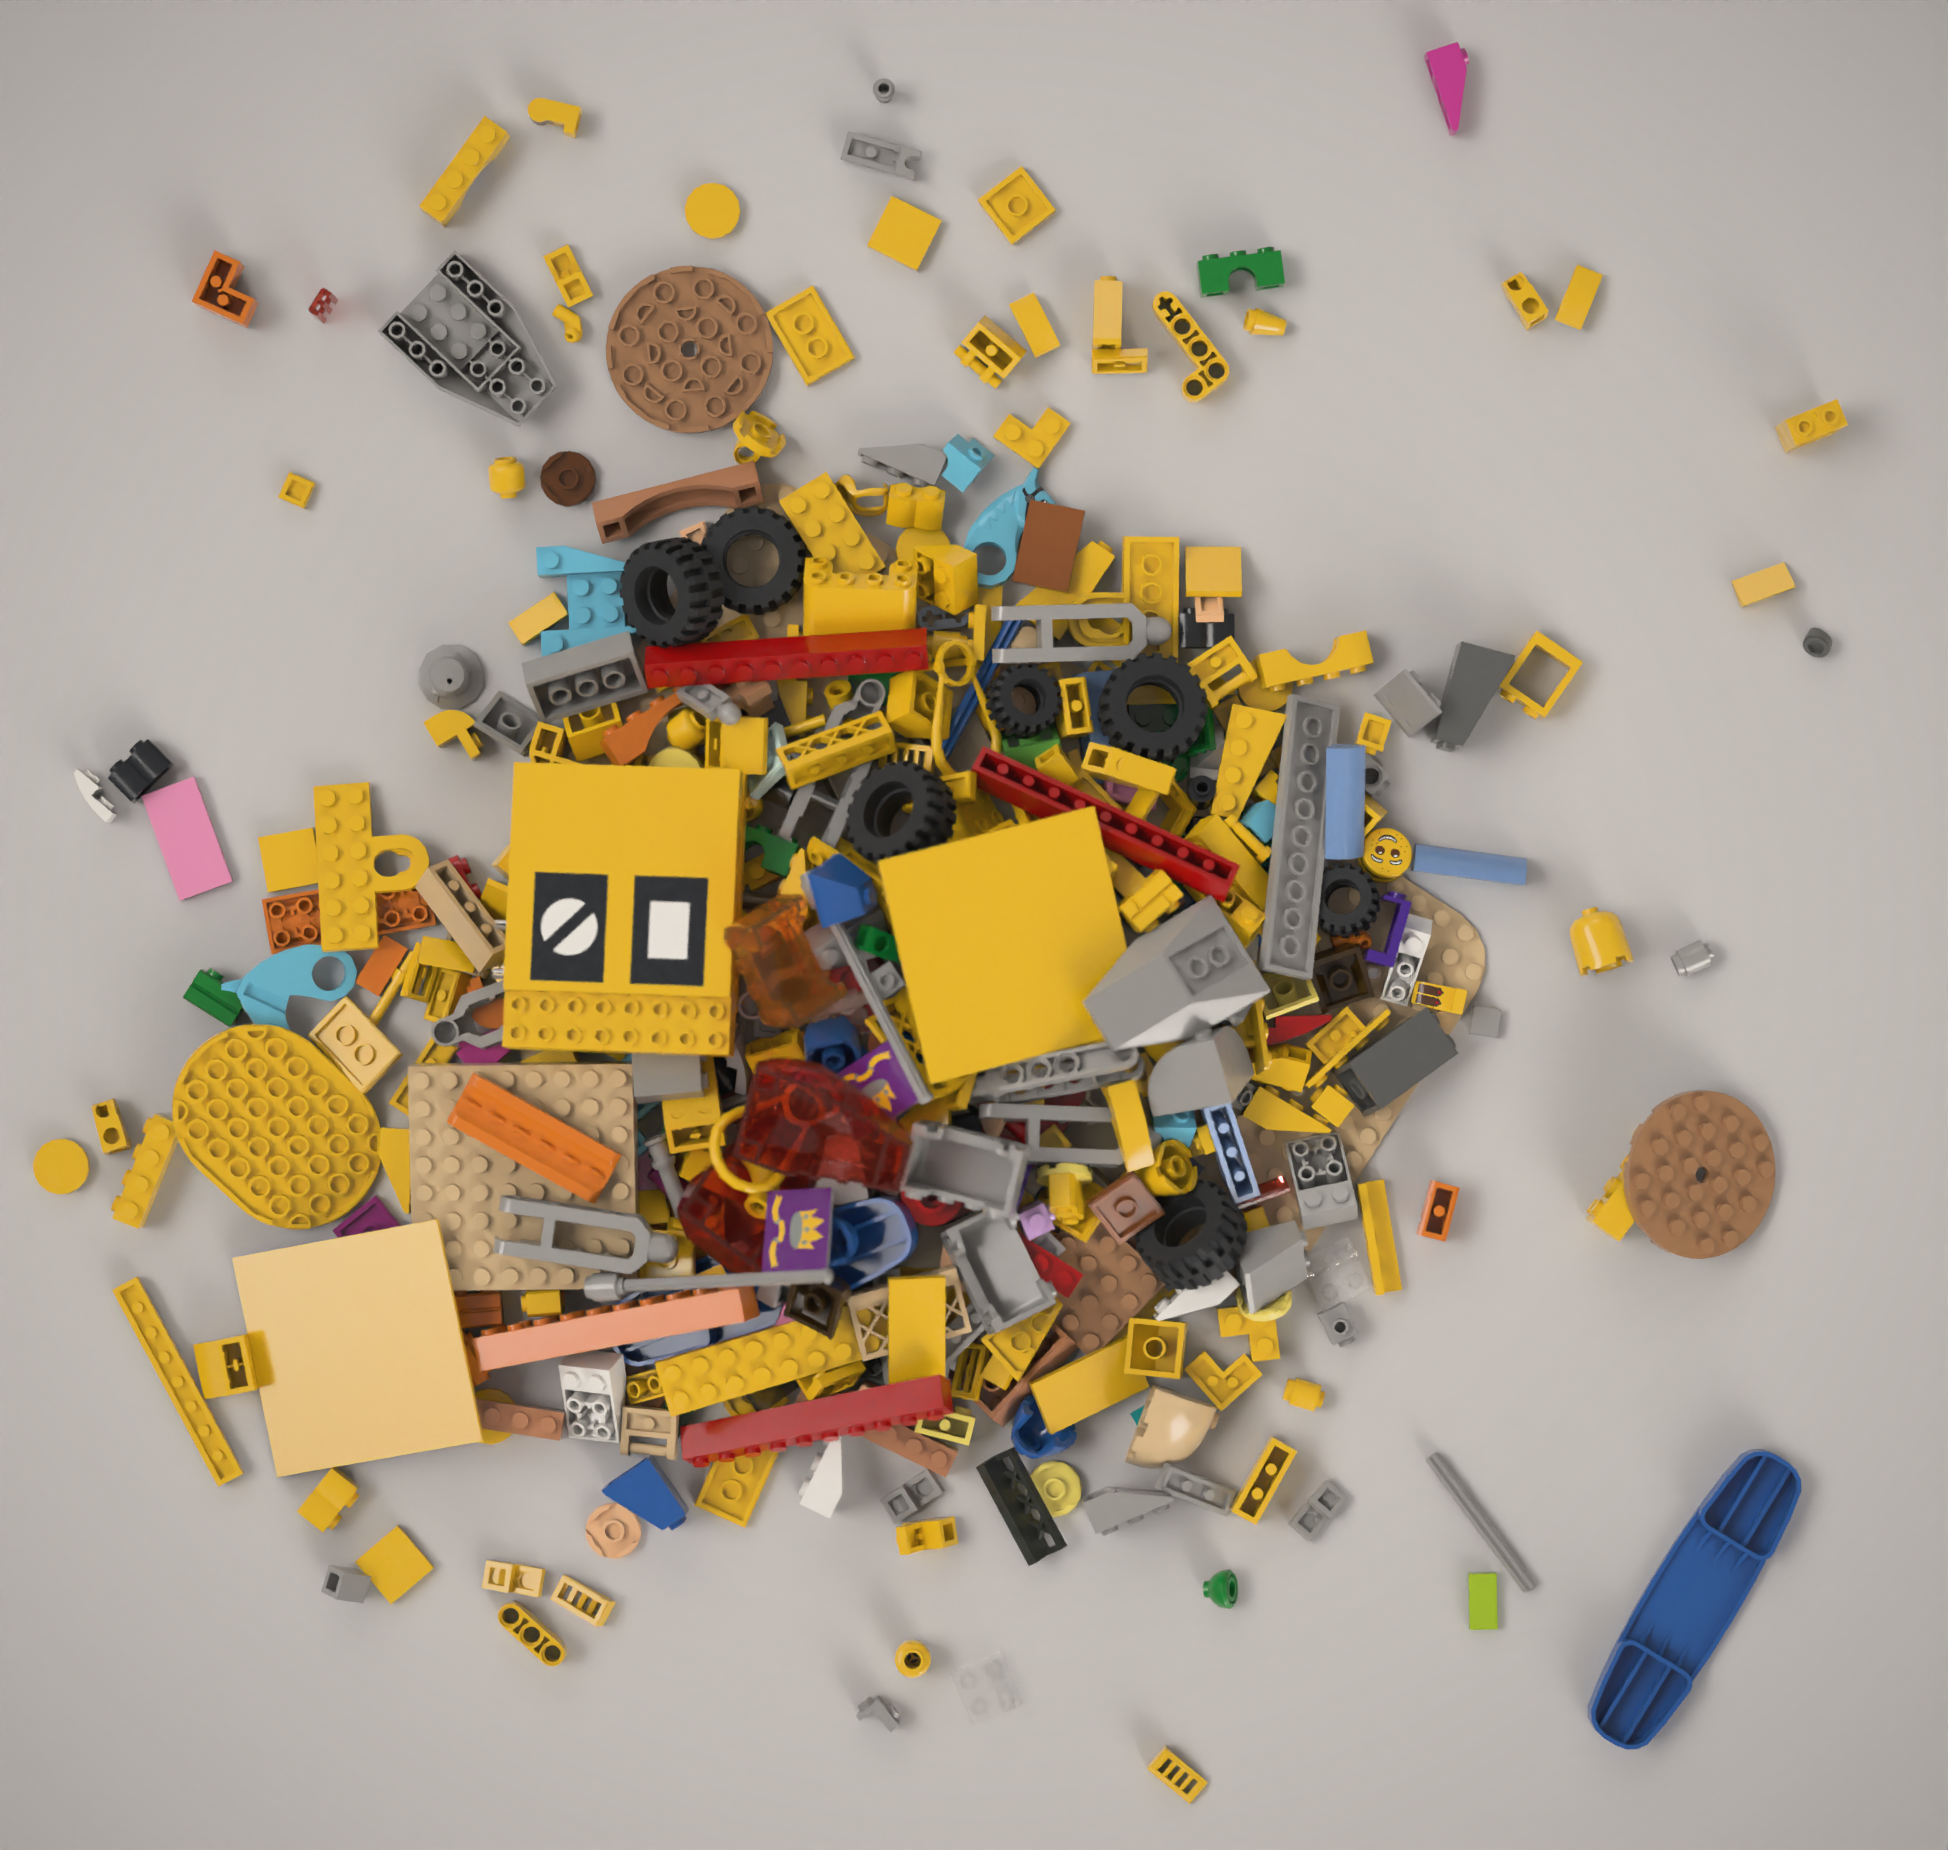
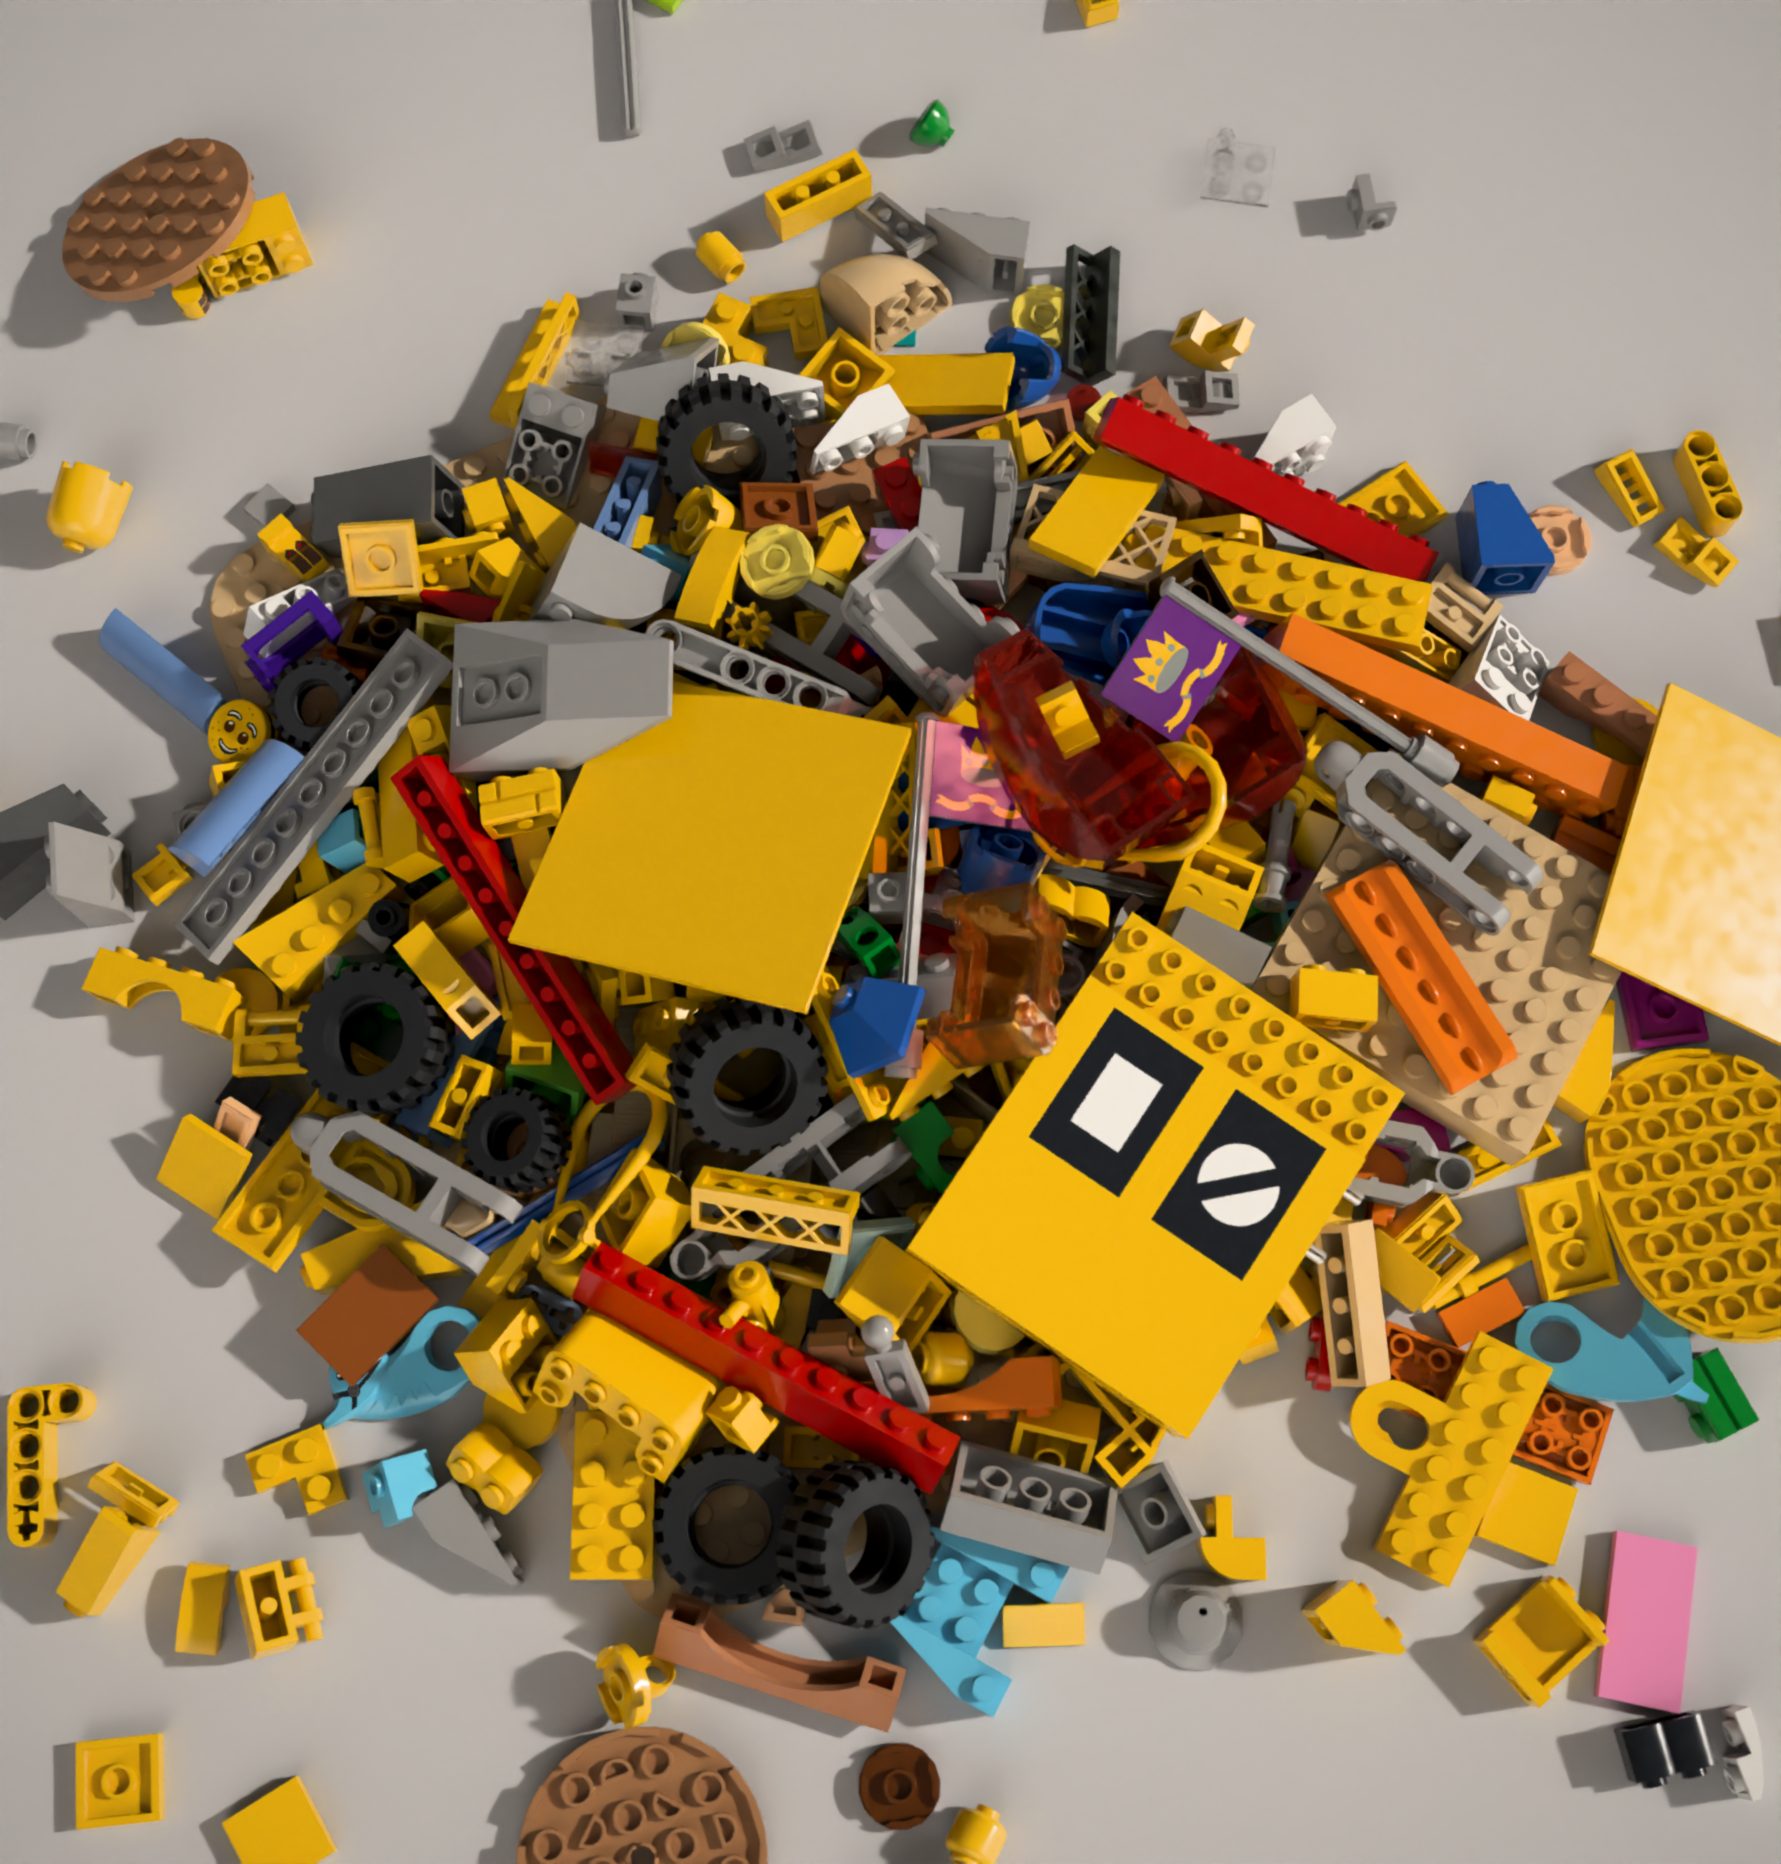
camera: 145 degrees left, 15 degrees down
yellow tile [765,285,855,386] -> none
yellow piece [835,474,889,517] -> none
yellow slope [878,742,935,774] -> none
yellow head [894,1639,931,1678] -> none
orange brick [1416,1180,1460,1242] -> none
none -> yellow tile [338,519,423,598]
none -> yellow brick [705,1387,780,1453]
none -> yellow piece [719,1261,786,1335]
none -> yellow gear [725,602,774,651]
none -> light yellow tile [739,524,815,600]
none -> white slope [809,383,910,475]
none -> yellow slope [1035,681,1100,760]
none -> clear red tile [1067,384,1101,422]
none -> yellow brick [1289,964,1378,1032]
none -> yellow slope [1301,1580,1406,1655]
none -> yellow panel [1473,1576,1610,1708]

